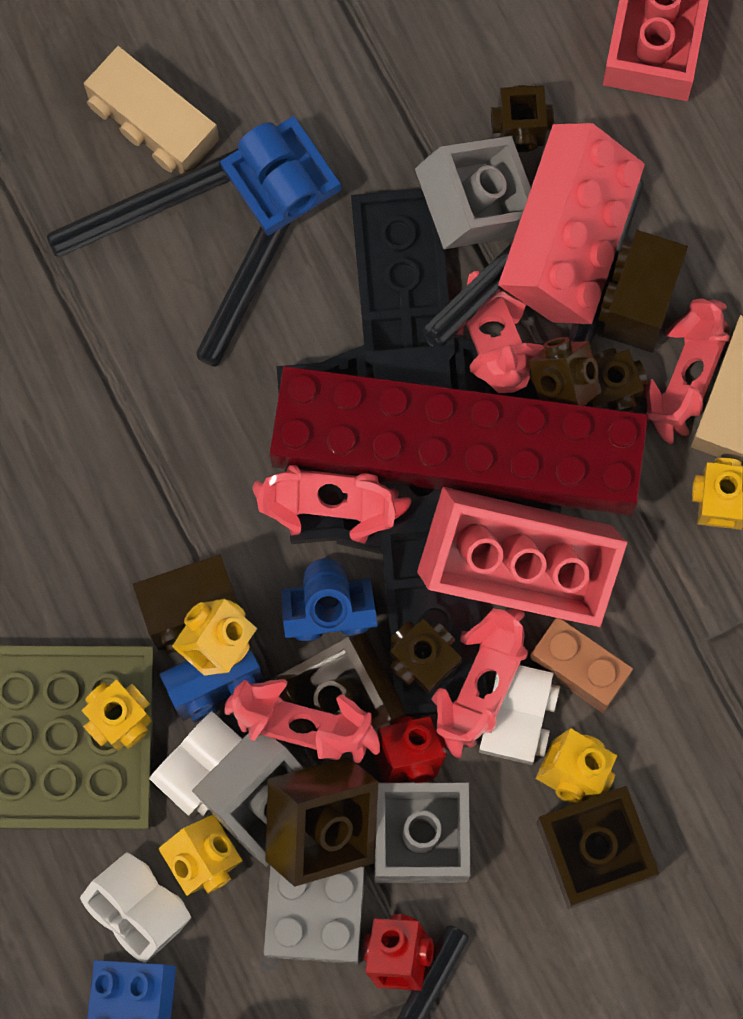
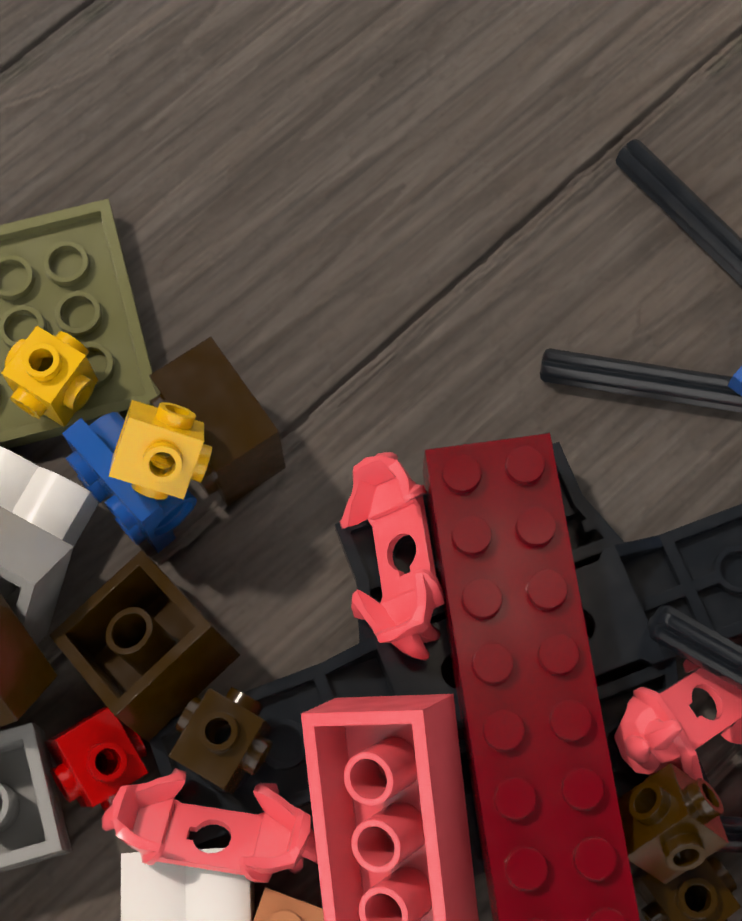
camera: 70 degrees right, 5 degrees down
coral piece [225,679,380,763] -> none
blue plate [281,558,377,641] -> none

